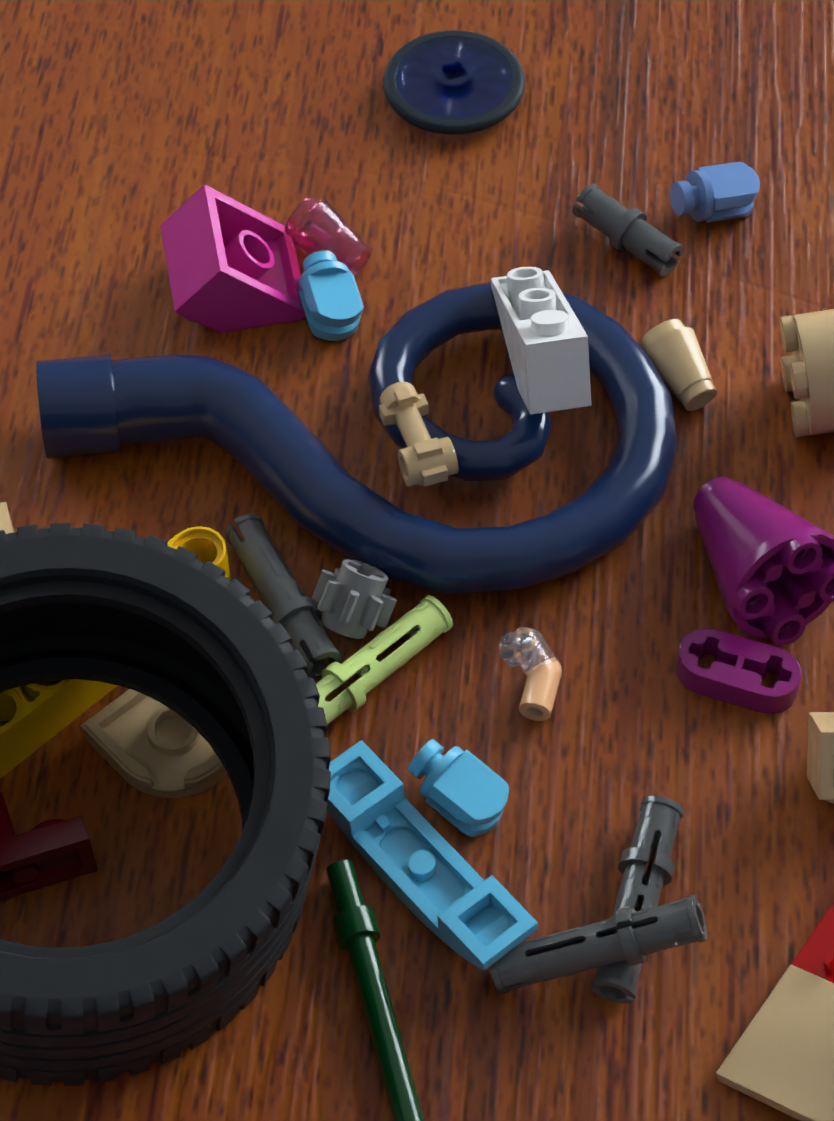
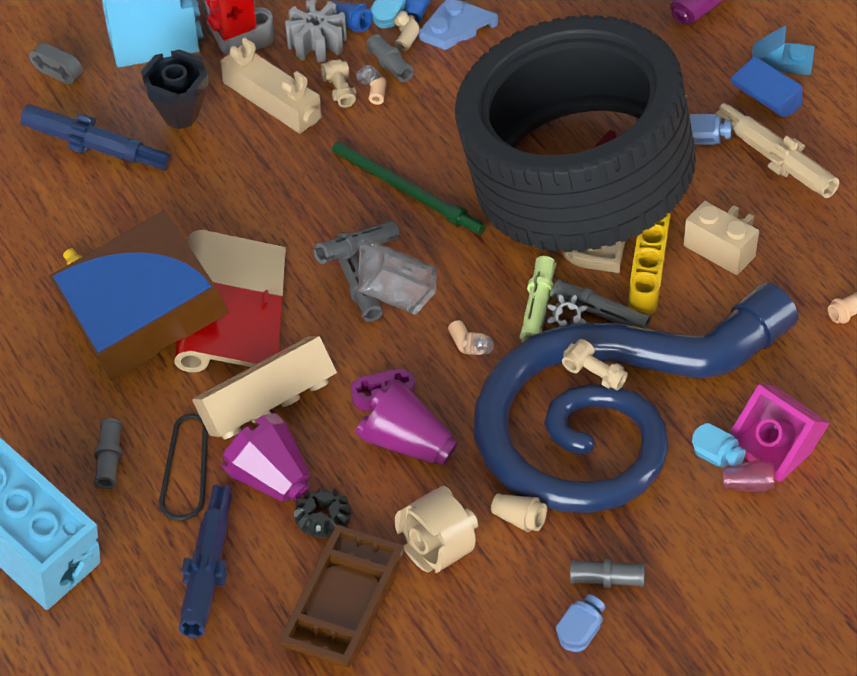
camera: 145 degrees right, 5 degrees down
medium azure slope [327,740,538,971] -> none
clear blue wheel [383,30,525,135] -> none
medium azure arm [408,739,509,837] -> none
white slope [491,267,592,415] -> none
none -> clear slope [358,239,437,315]

